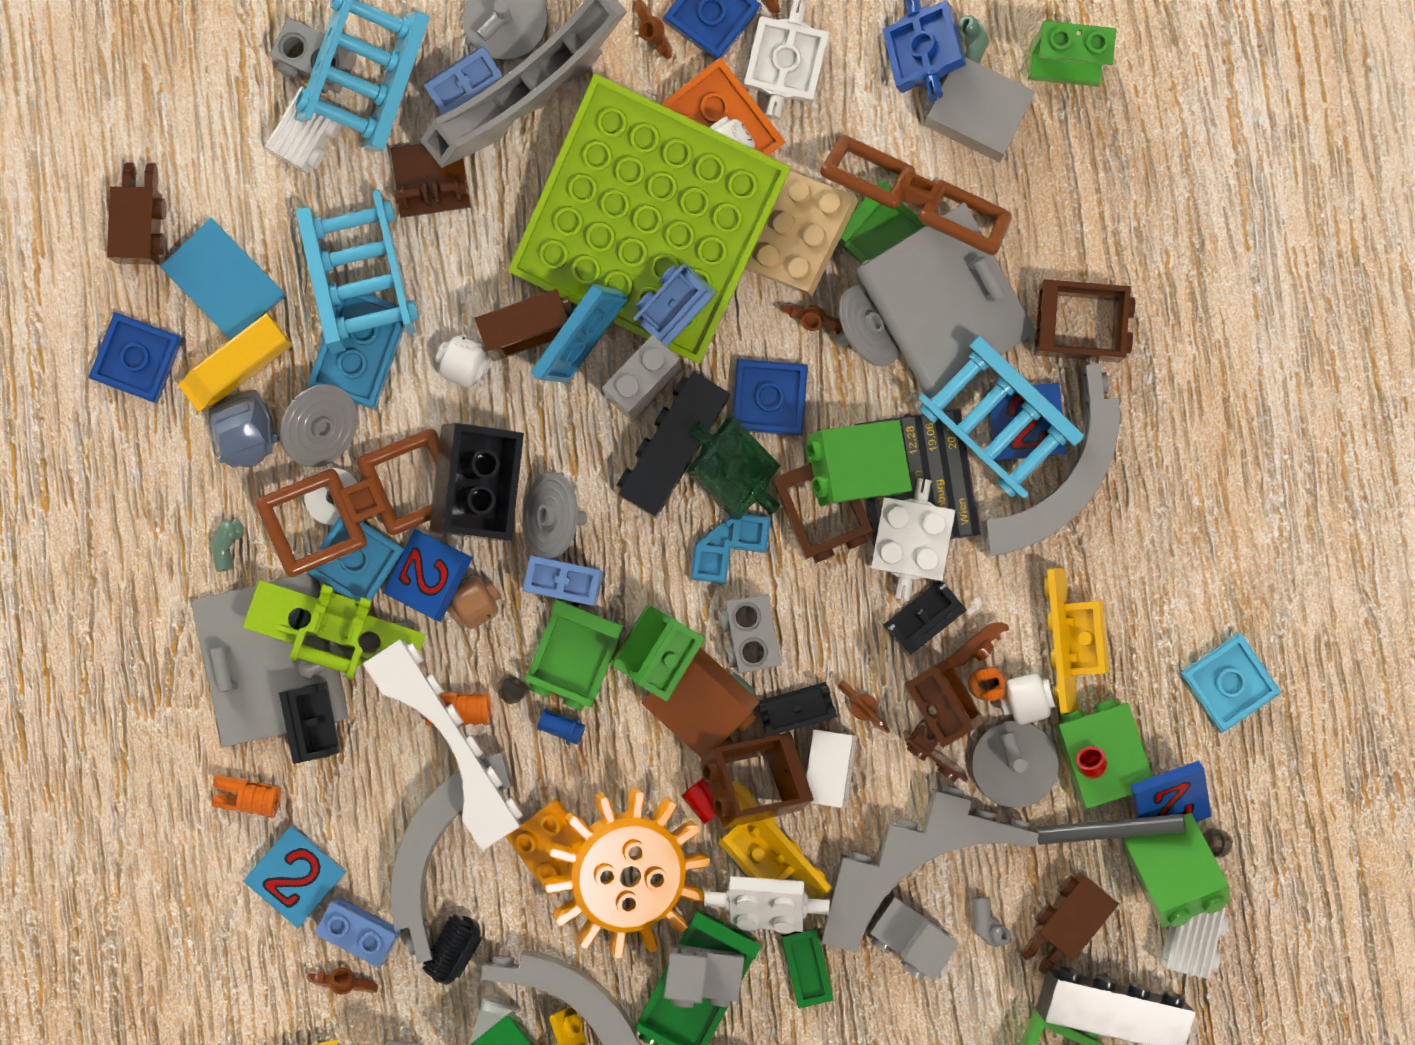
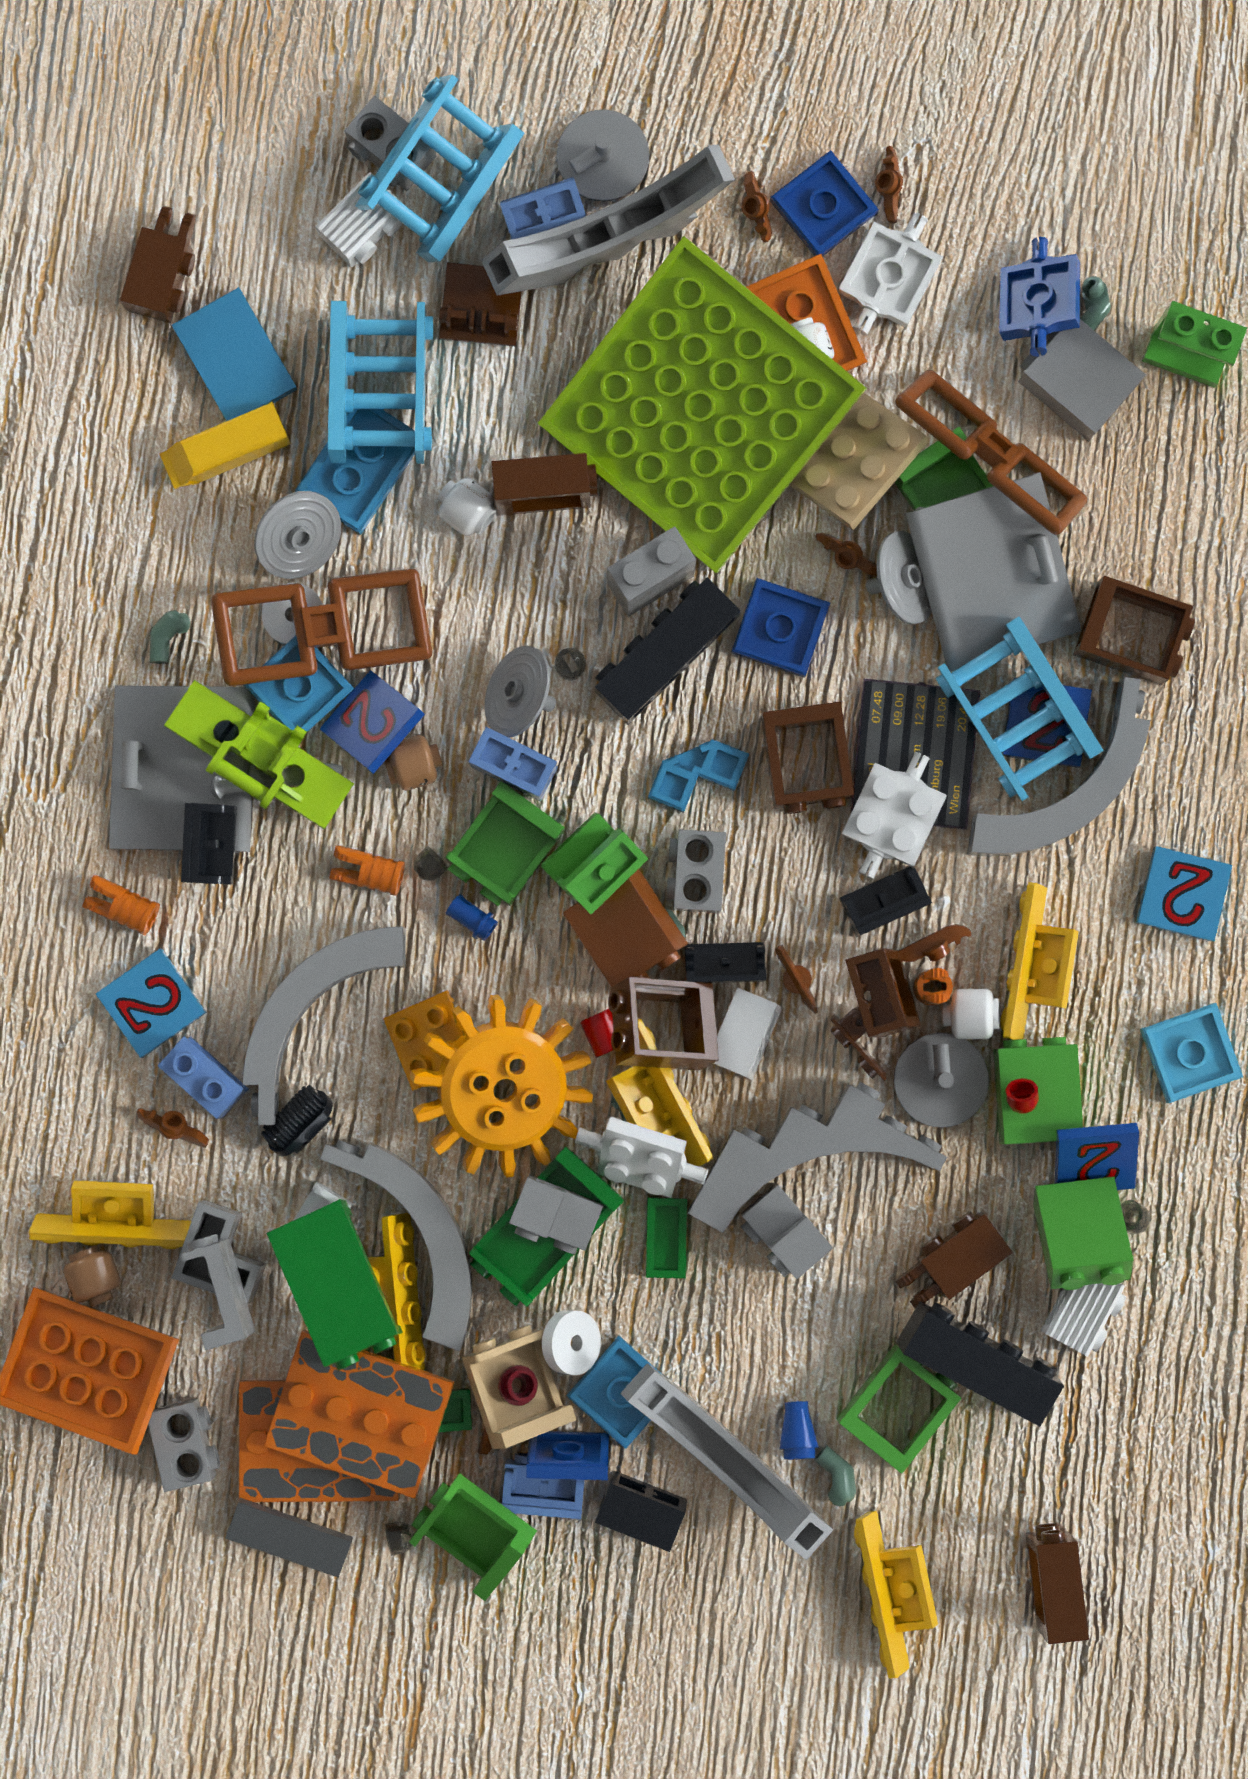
camera: 10 degrees right, 0 degrees up
blue tile [88,312,183,404] -> none
sand blue helmet [209,390,280,468] -> none
white arch [363,640,523,851] -> none
black brick [429,423,524,541] -> none
dark azure tile [530,284,628,382] -> none
medium blue hinge [633,263,718,347] -> none
clear green plate [686,417,781,520] -> none
bright green panel [806,420,912,506] -> none
light grey arm [972,897,1010,947] -> none
dark grey piece [1036,814,1186,845] -> none
none -> clear smoke hinge [555,648,586,680]
none -> dark azure tile [1136,846,1233,942]

